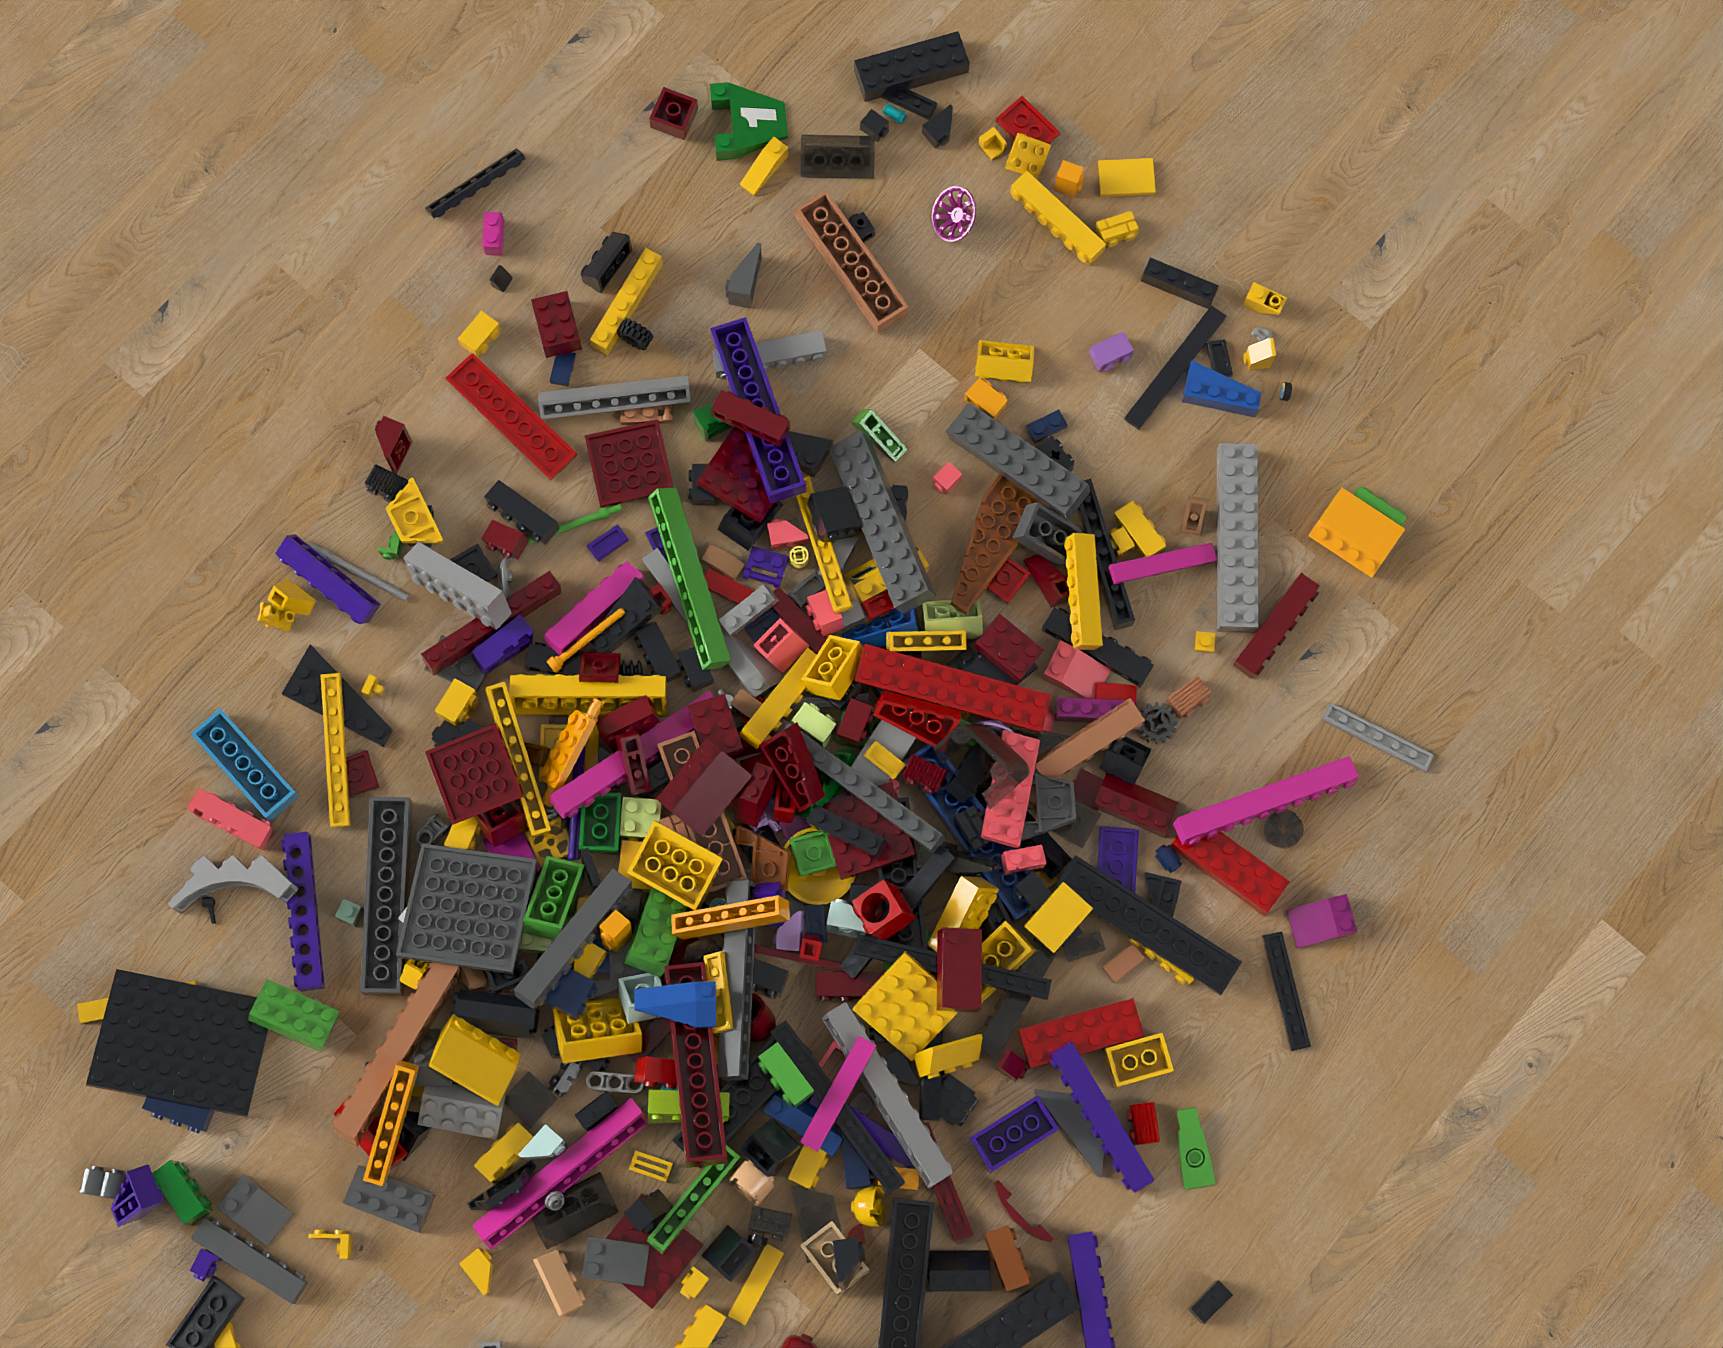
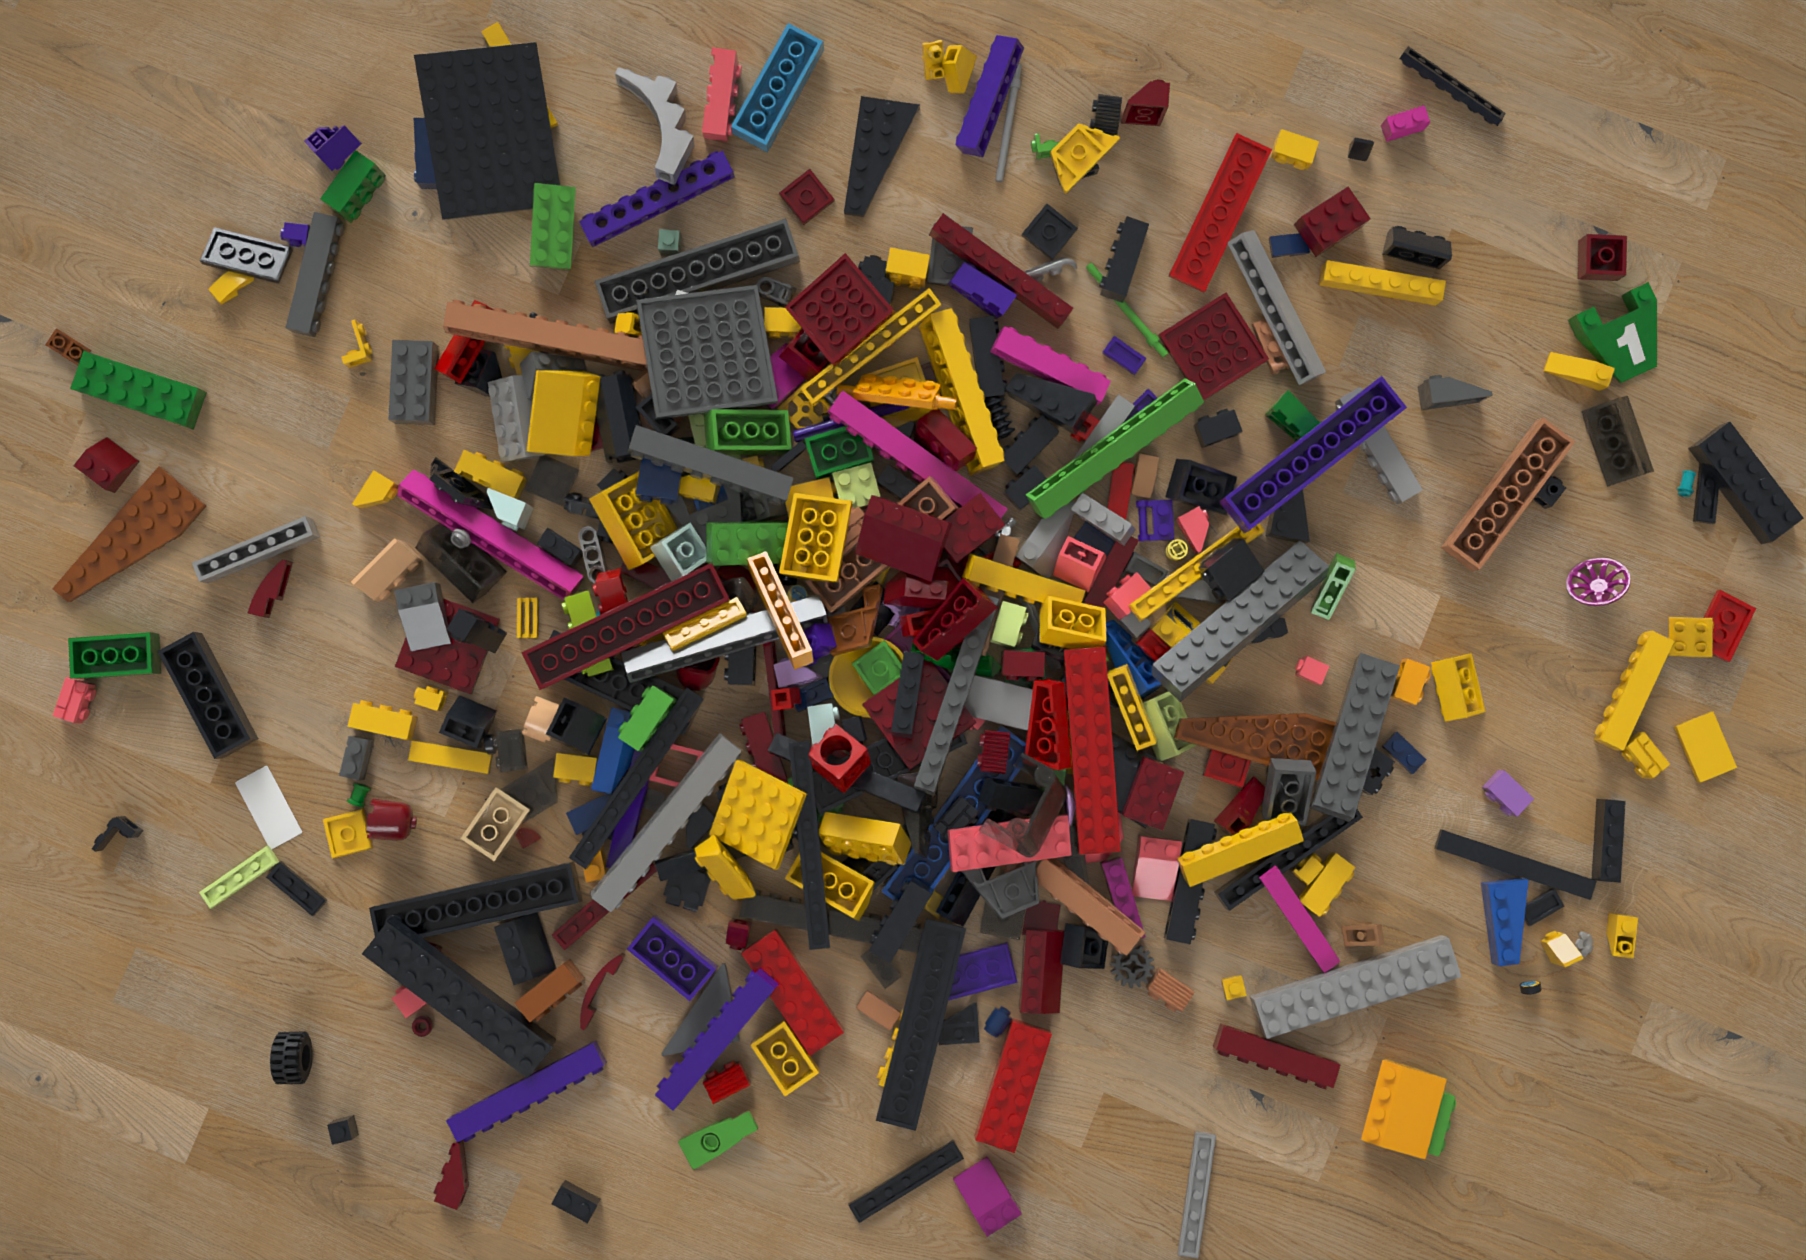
camera: 70 degrees right, 10 degrees up
dark grey brick [80,1166,127,1199] -> none
black hand [202,897,216,924] -> none
dark grey slope [217,1175,294,1246] -> none
yellow tile [321,673,351,828] -> none
yellow tile [361,674,385,698] -> none
light orange brick [363,1060,420,1186] -> none
light grey brick [403,542,512,630] -> none
dark red brick [481,519,529,560] -> none
reddish brown tile [524,742,551,767] -> none
light orange piece [547,608,625,673] -> none
dark red tile [579,653,621,683] -> none
light orange brick [599,910,633,953] -> none
dark red slope [615,730,651,795] -> none
black tyre [617,319,654,350] -> none
blue wedge [634,981,716,1028] -> none
bright green brick [647,1145,740,1254] -> none
dark red plate [696,427,774,523] -> none
dark red brick [711,390,790,447] -> none
dark pink tile [800,1036,877,1152] -> none
black slope [832,1237,866,1291] -> none
yellow cylinder [851,1186,886,1227] -> none
black brick [860,109,889,142] -> none
yellow tile [864,740,906,780] -> none
black slope [922,104,953,149] -> none
dark red brick [937,927,982,1013] -> none
yellow panel [978,127,1007,160] -> none
coral brick [1001,845,1046,875] -> none
yellow tile [1024,882,1093,953] -> none
light orange brick [1054,160,1085,198] -> none
red slope [1095,683,1137,705] -> none
dark pink brick [1173,756,1359,845] -> none
clear smoke plate [1264,809,1304,849] -> none

